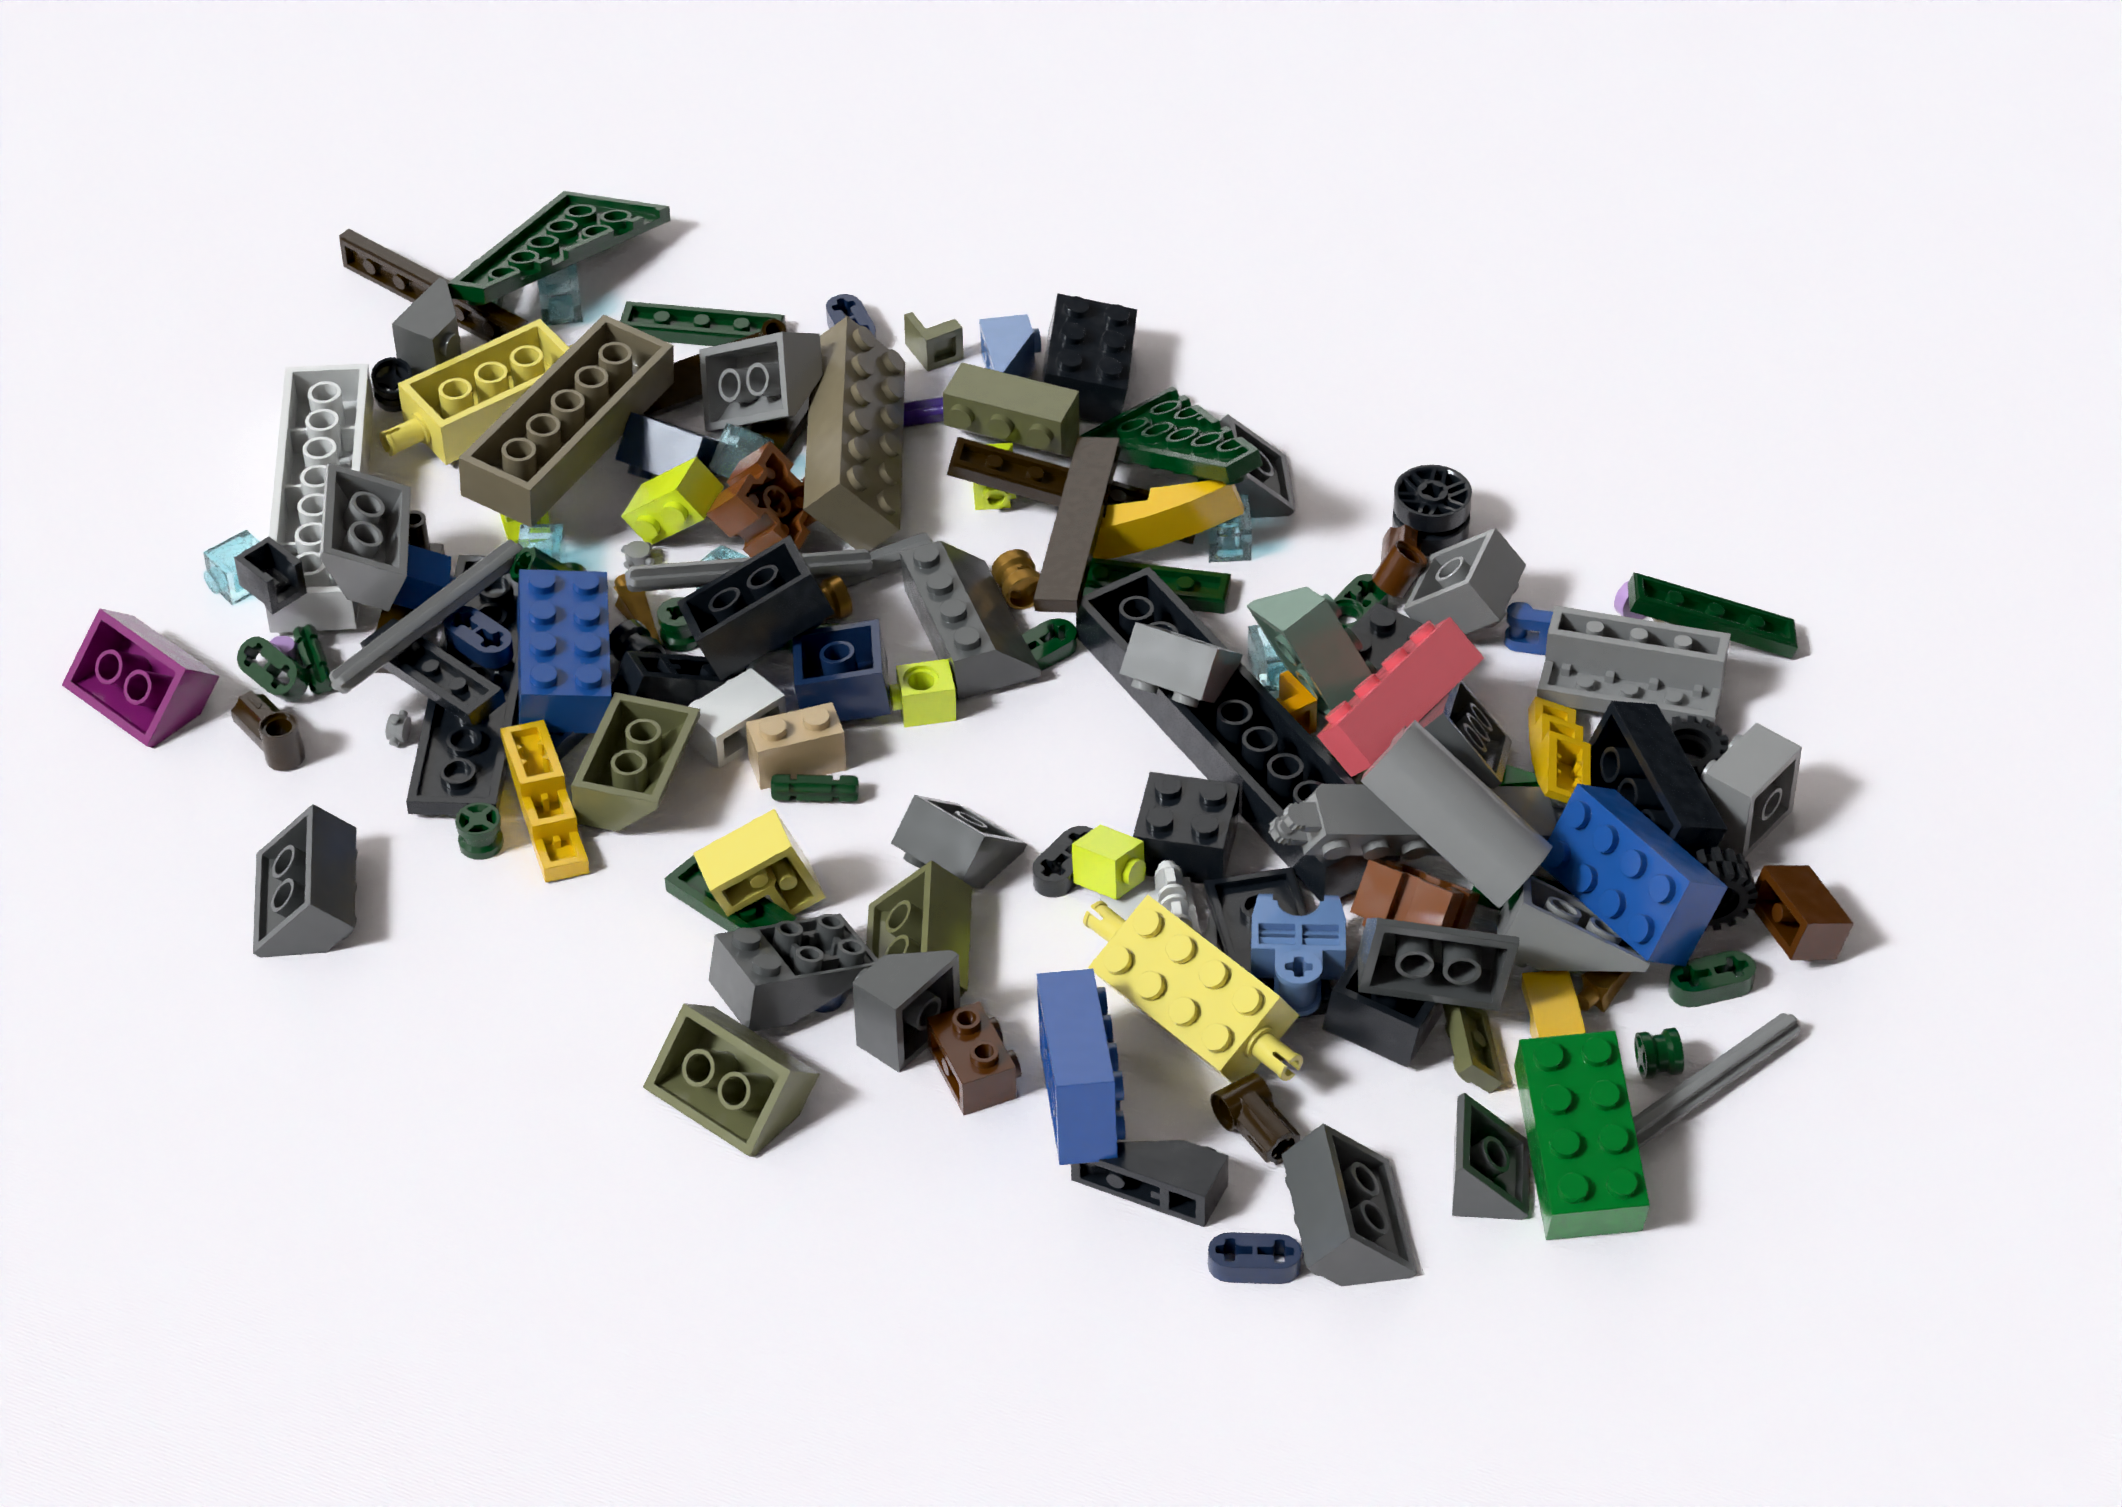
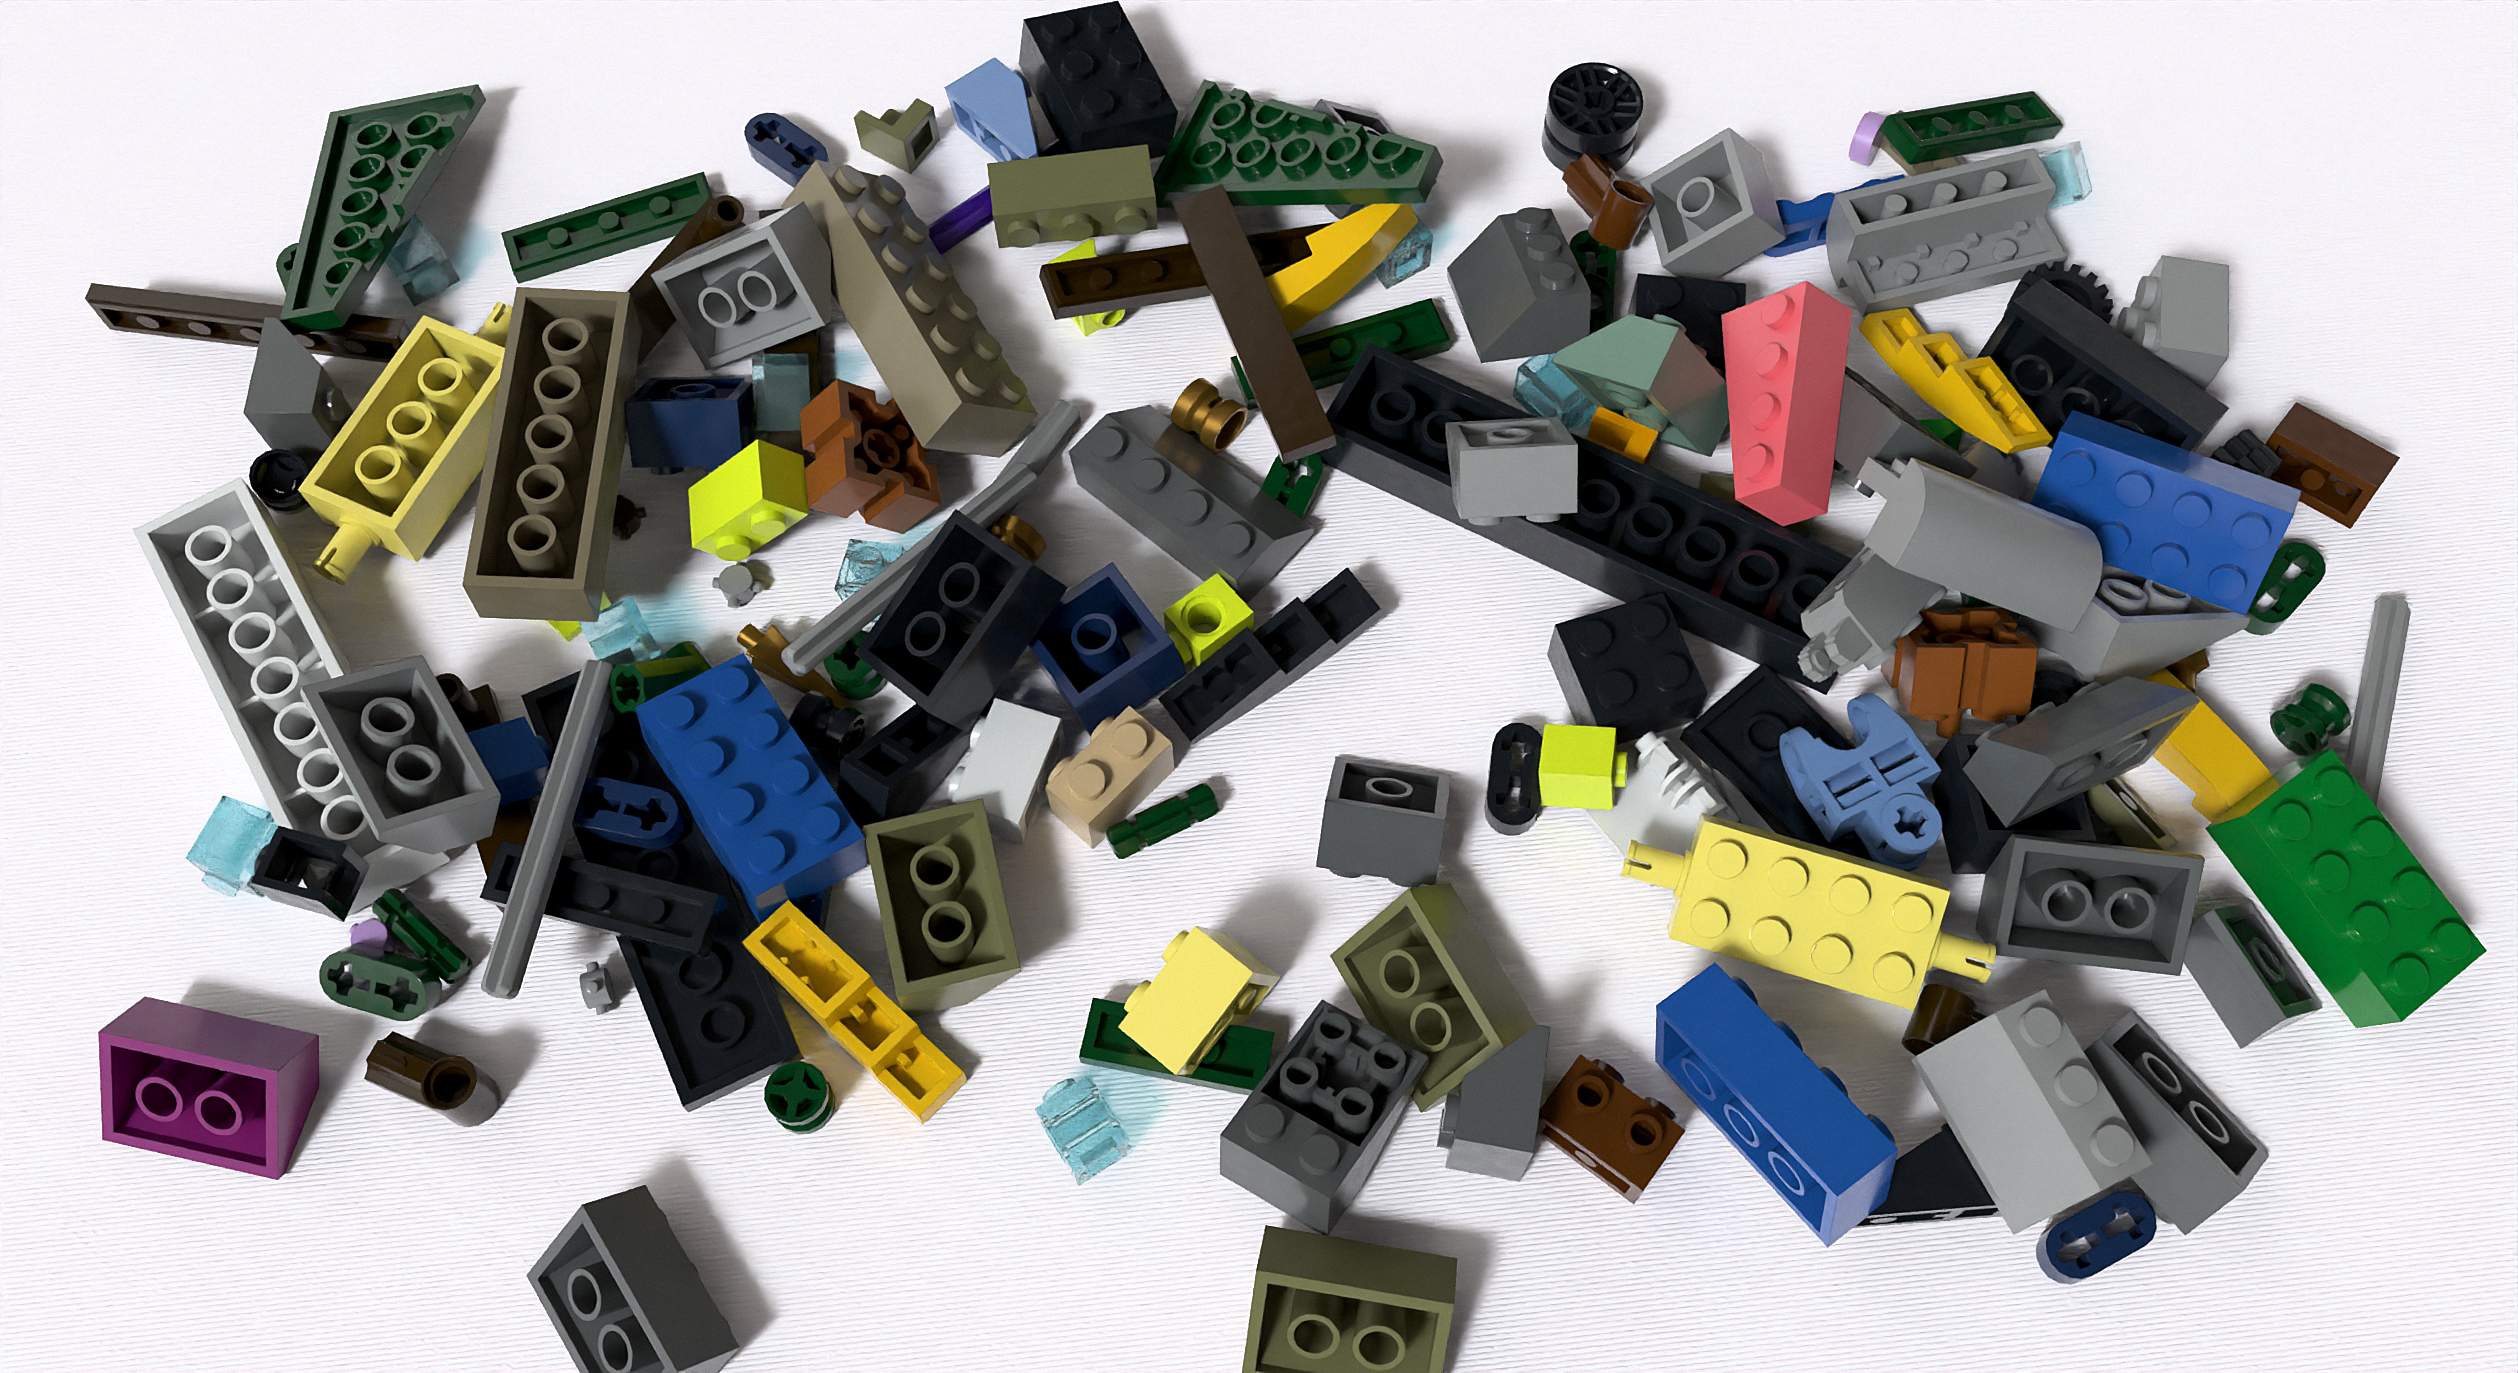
camera: 30 degrees left, 20 degrees up
none -> dark brown piece [612,495,647,540]
none -> clear light blue brick [1034,1075,1132,1186]
none -> black slope [1158,567,1385,744]
none -> dark grey slope [1447,207,1591,363]
none -> light grey slope [1911,989,2153,1235]
none -> dark grey slope [1975,834,2205,976]
none -> clear light blue panel [2037,140,2093,211]

